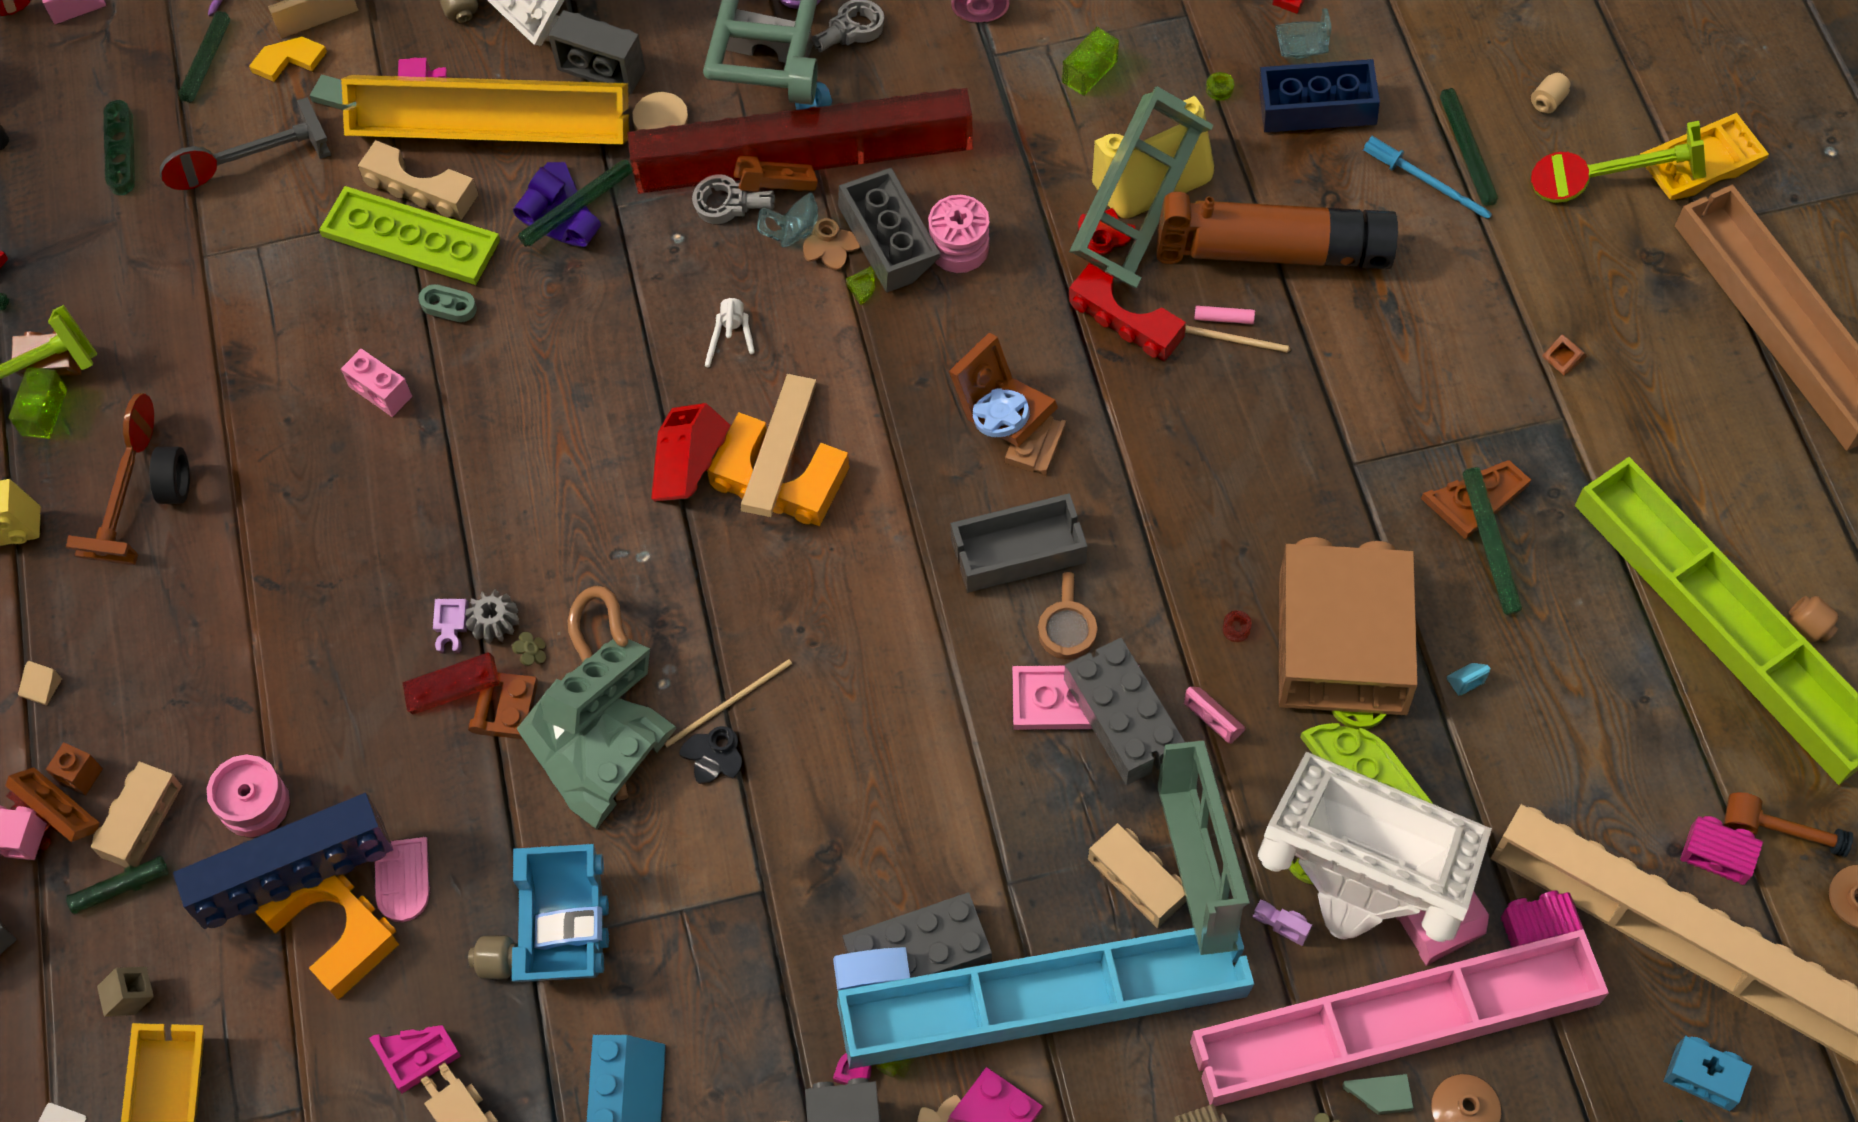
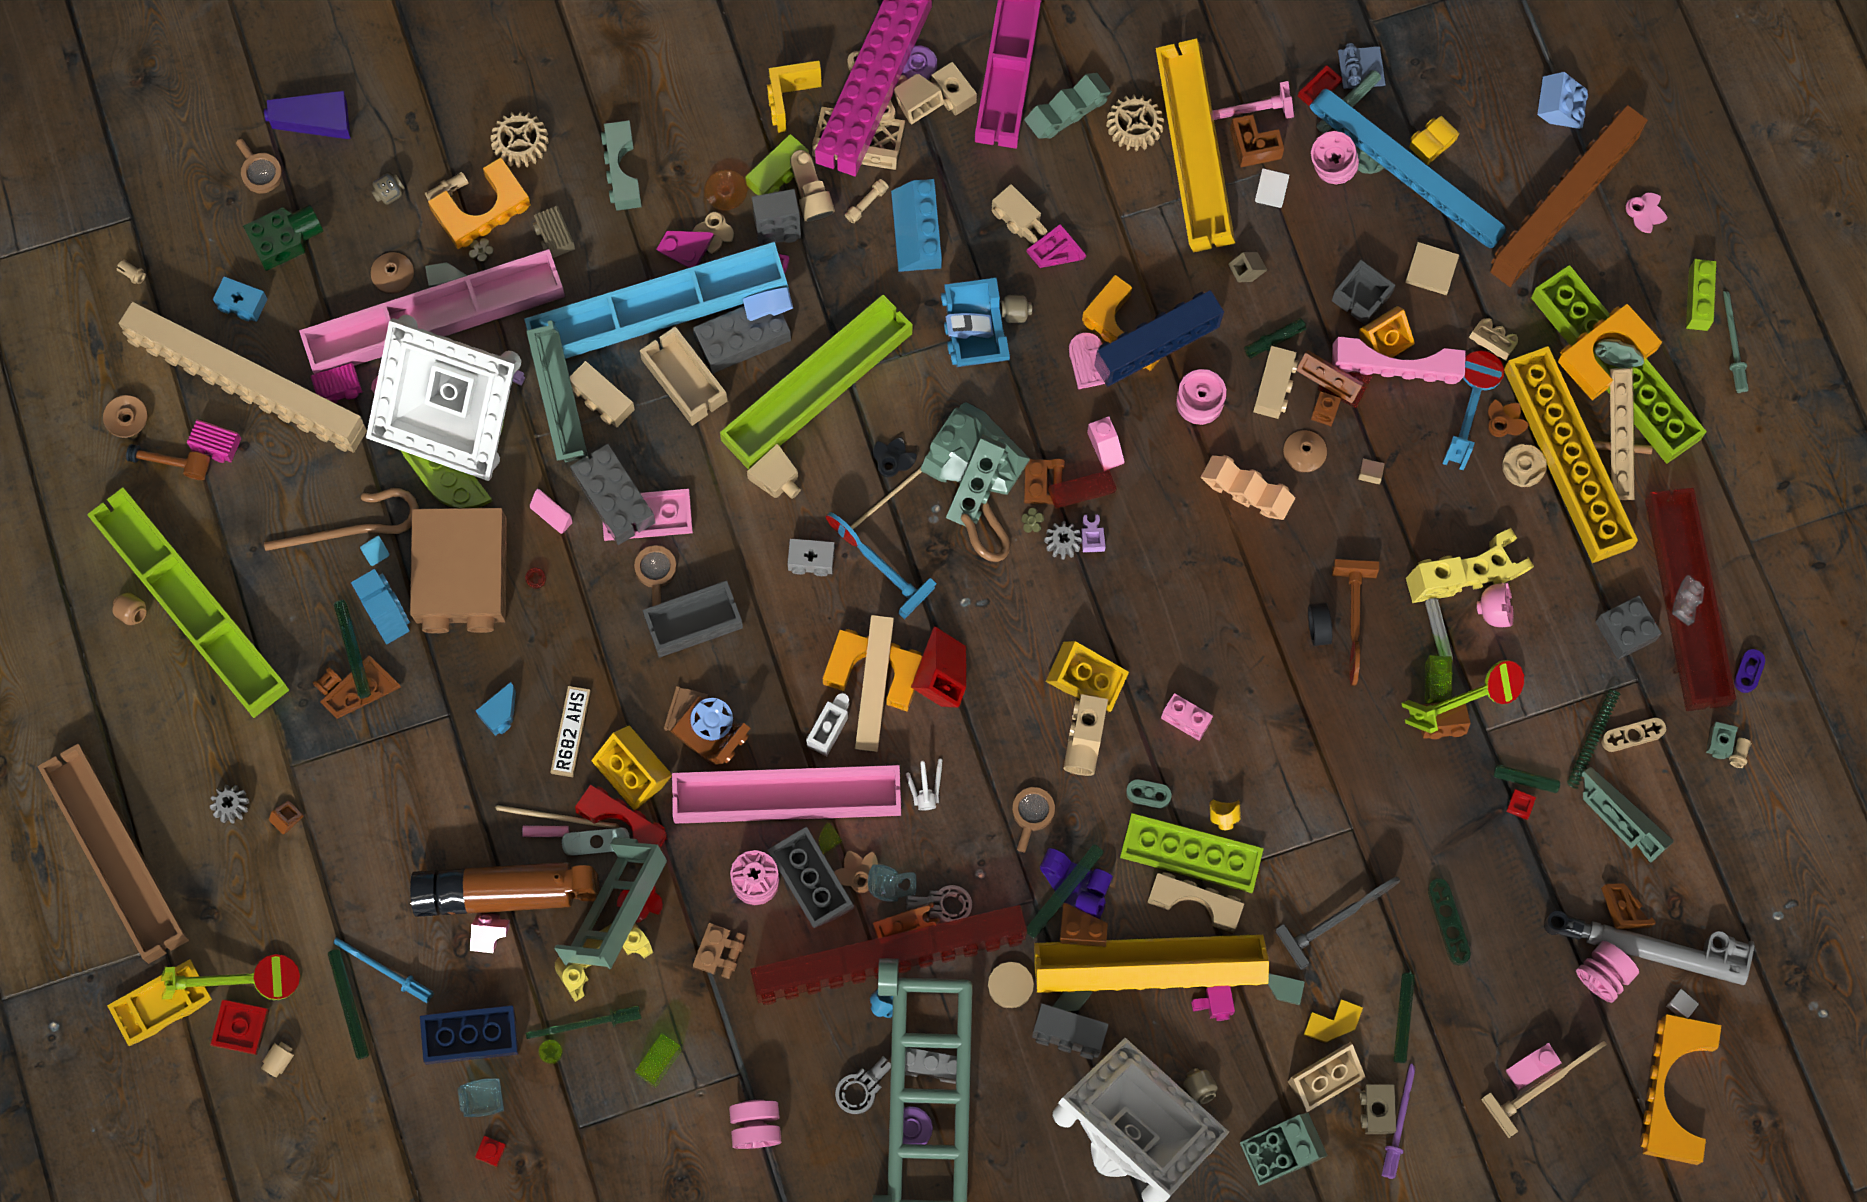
camera: 170 degrees right, 10 degrees up
none -> light grey gear [210,785,249,823]
none -> red plate [210,1000,269,1055]
none -> medium nougat piece [264,488,419,551]
none -> dark orange bush [312,667,342,696]
none -> dark azure piece [351,569,410,645]
none -> brick [470,913,510,953]
none -> dark azure slope [476,682,516,736]
none -> clear green piece [525,1005,642,1039]
none -> tile [551,686,591,777]
none -> light aqua piece [562,828,630,855]
none -> yellow slope [591,725,672,810]
none -> tan piece [640,326,728,426]
none -> bright pink piece [672,765,901,824]
none -> medium nougat plate [693,923,745,979]
none -> lime piece [720,295,913,470]
none -> tan torso [747,444,801,499]
none -> light grey brick [788,539,835,576]
none -> white brick [806,693,849,757]
none -> dark azure piece [826,512,937,620]
none -> piece [1012,787,1055,852]
none -> yellow slope [1045,641,1129,712]
none -> dark orange wing [1060,903,1108,947]
none -> tan brick [1063,694,1108,776]
none -> bright pink slope [1087,417,1124,471]
none -> light nougat brick [1201,455,1295,520]
none -> yellow piece [1209,799,1241,830]
none -> medium nougat dish [1283,430,1327,472]
none -> light grey axle [1425,598,1453,662]

